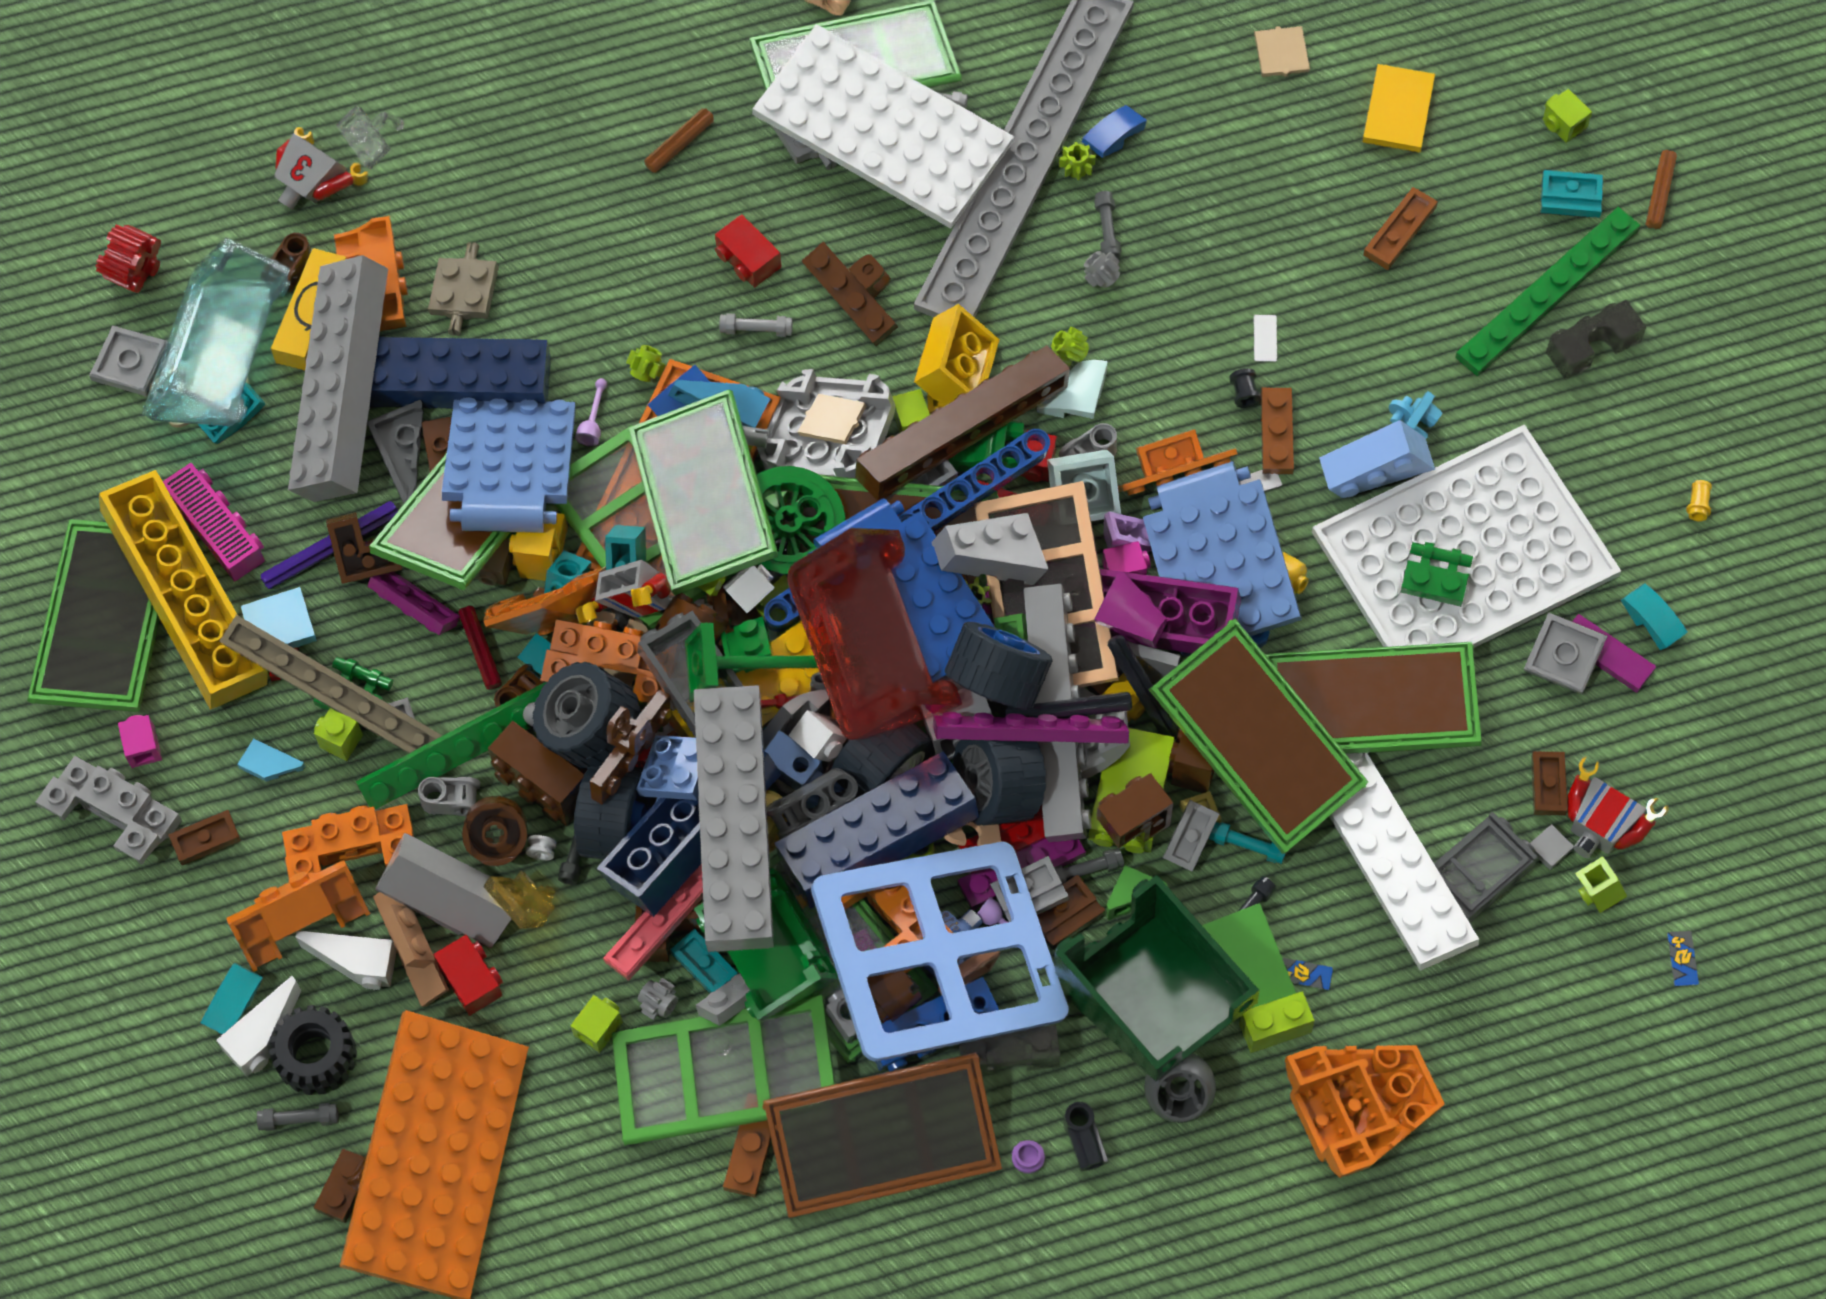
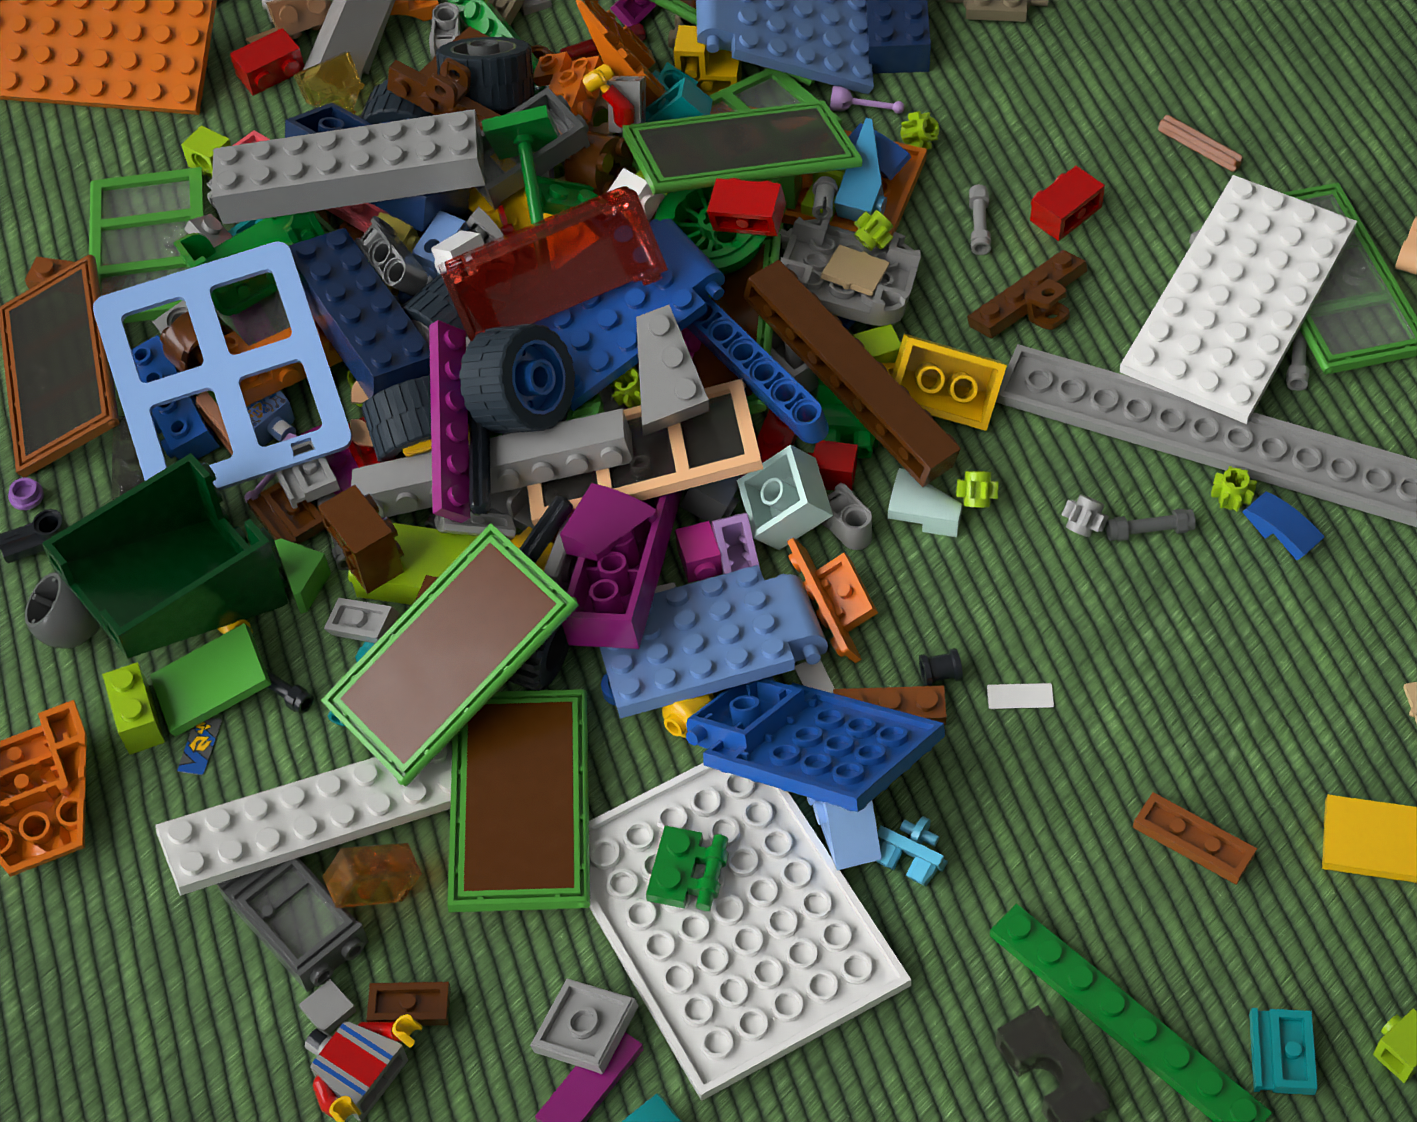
camera: 90 degrees right, 10 degrees down
reddish brown brick [462,796,528,866] -> none
lime brick [1575,856,1627,913] -> none
none -> clear orange brick [323,843,422,908]
none -> blue plate [686,676,945,812]
none -> red brick [707,178,786,236]
none -> lime gear [853,210,894,251]

